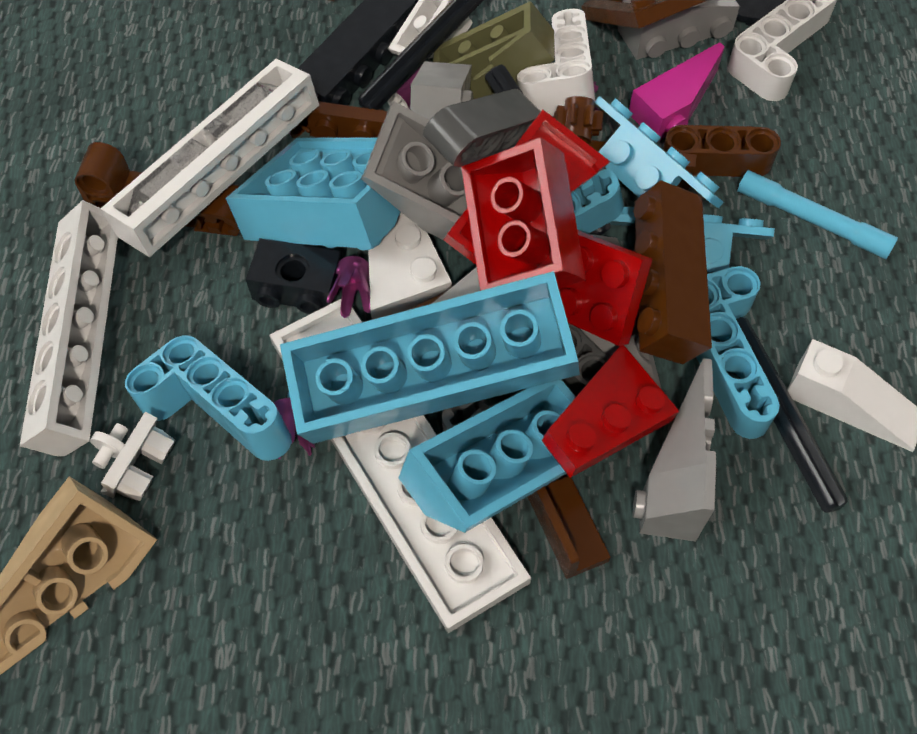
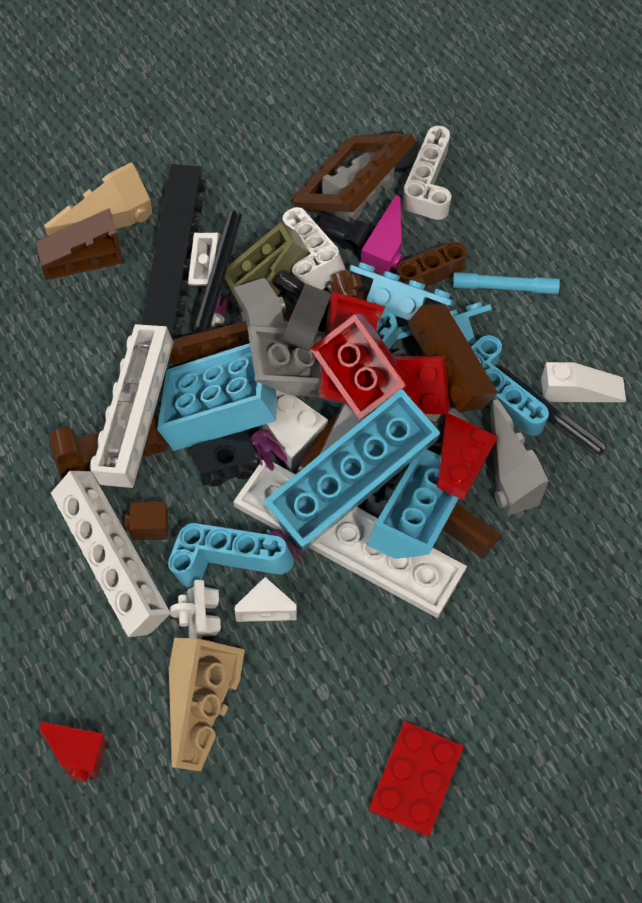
camera: 30 degrees left, 0 degrees up
none -> reddish brown brick [125,502,168,540]
none -> white slope [235,577,296,622]
none -> black piece [318,213,372,255]

